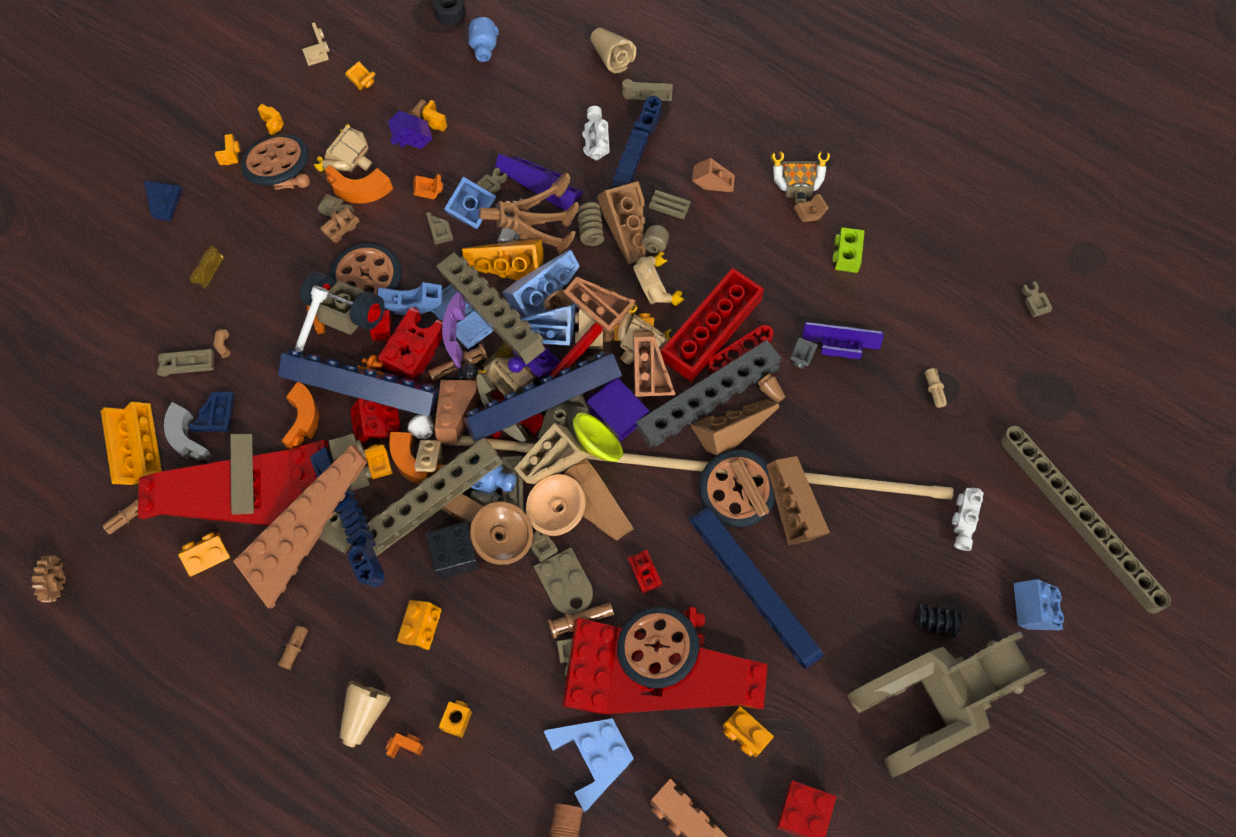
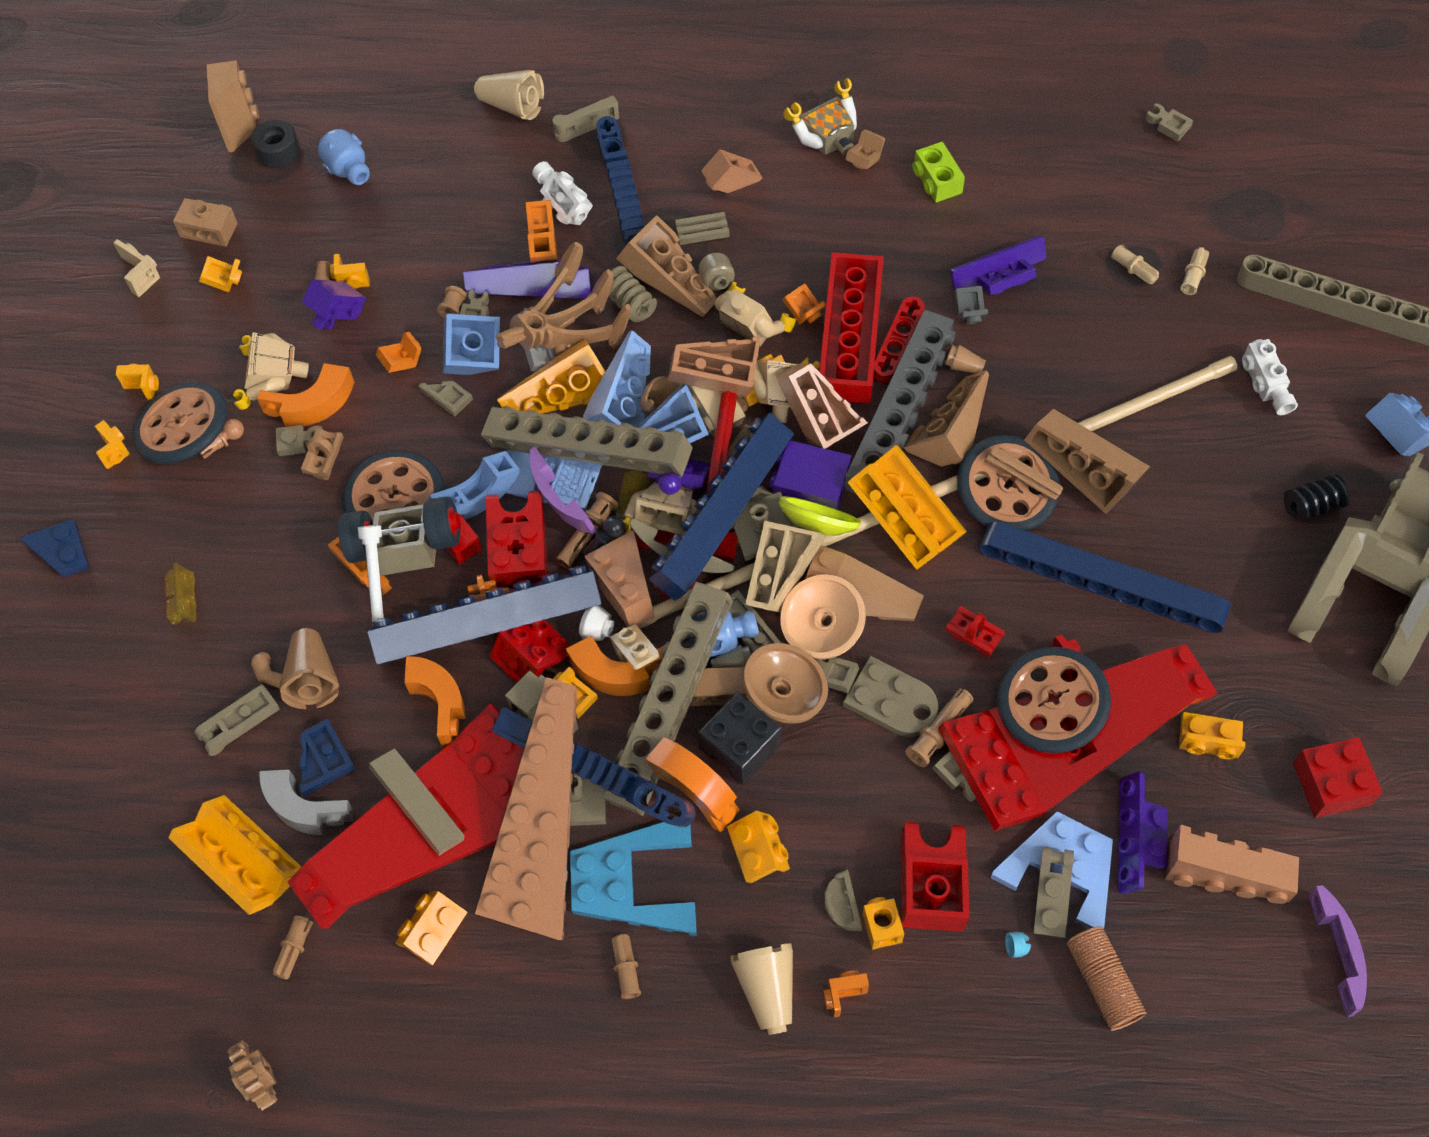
camera: 30 degrees left, 5 degrees down
none -> medium nougat brick [173,198,238,247]
none -> medium nougat cone [280,628,339,709]
none -> medium nougat bush [437,286,467,318]
none -> orange arch [525,200,557,263]
none -> dark azure wing [570,822,697,936]
none -> orange arch [645,737,739,833]
none -> orange bracket [782,283,826,325]
none -> dark tan tile [824,869,862,931]
none -> light orange slope [848,445,967,570]
none -> red brick [900,821,969,932]
none -> medium azure hinge [1005,932,1031,958]
none -> dark tan plate [1034,846,1074,938]
none -> dark purple bracket [1118,771,1168,894]
none -> tan axle [1181,247,1209,295]

